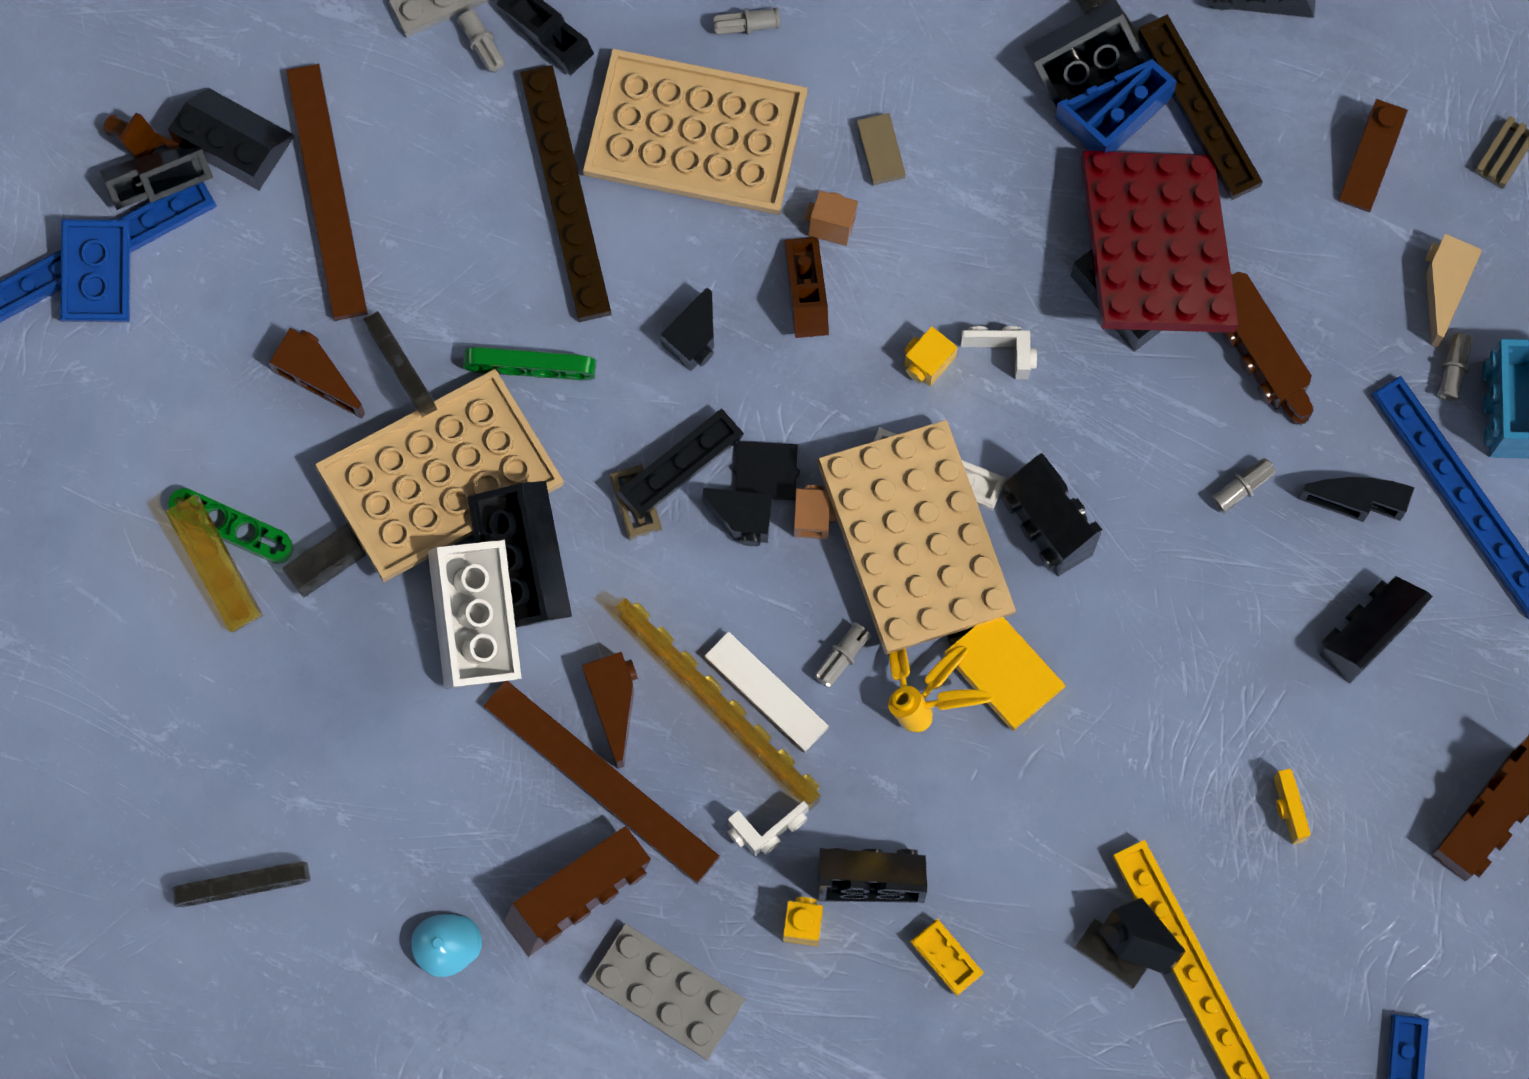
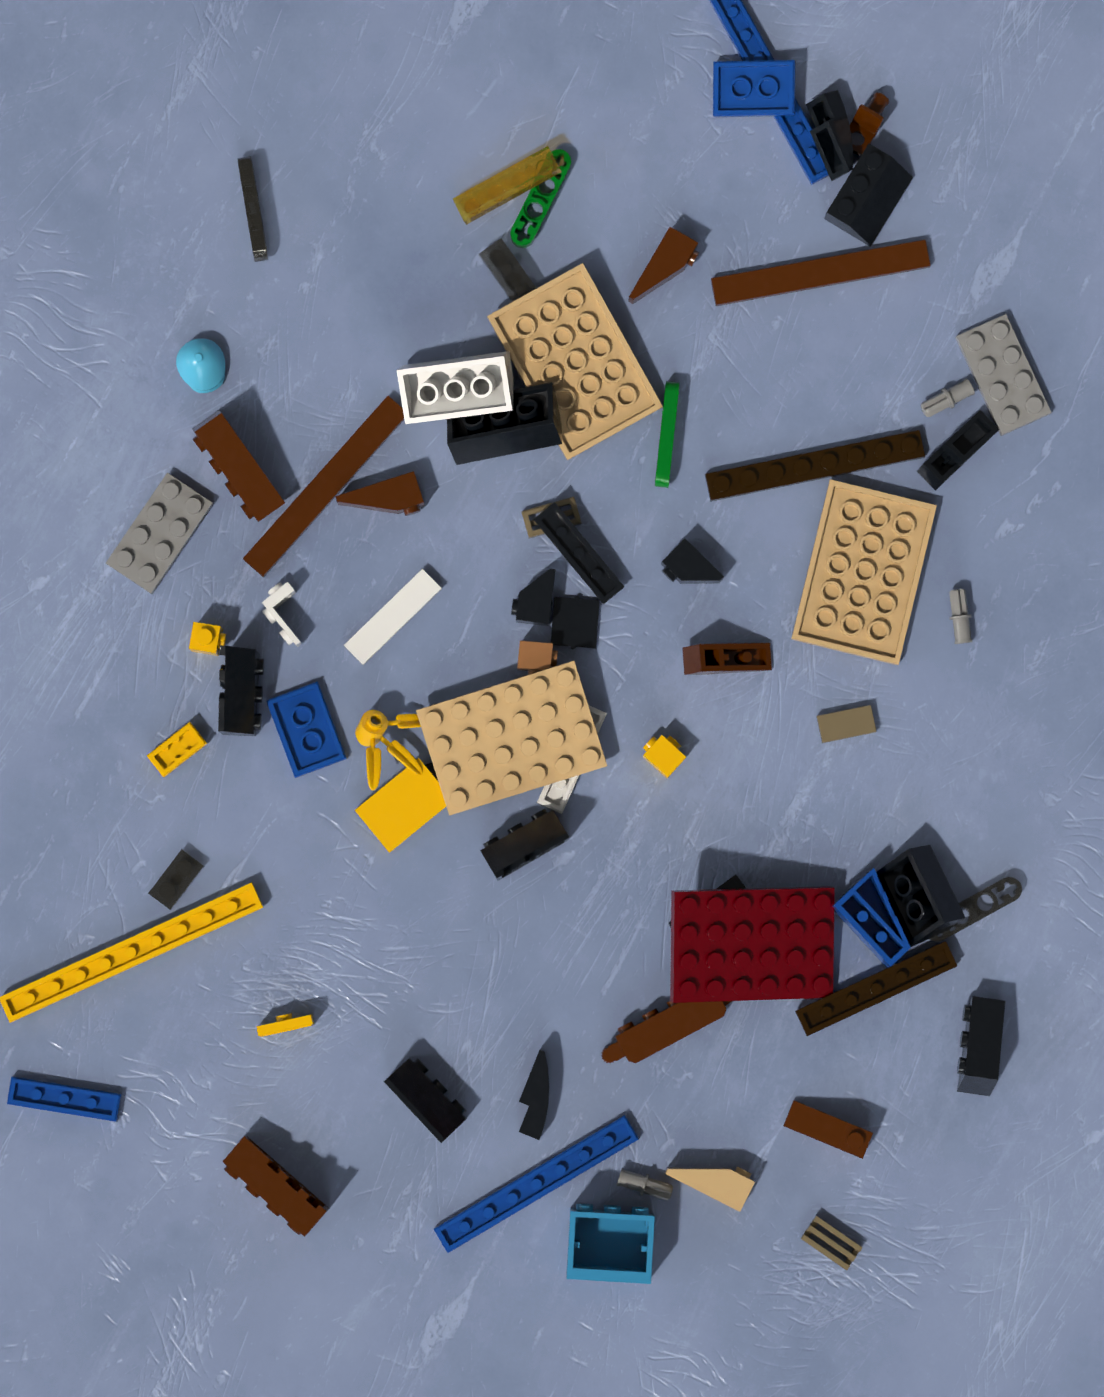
camera: 90 degrees right, 10 degrees up
clear smoke beam [363,311,437,418] -> none
clear yellow plate [616,598,821,811] -> none
medium nougat brick [804,190,858,246] -> none
light grey axle [815,623,872,687] -> none
white bracket [960,326,1037,380] -> none
black slope [1098,898,1186,974] -> none
light grey axle [1211,458,1276,514] -> none
none -> blue tile [266,681,347,778]

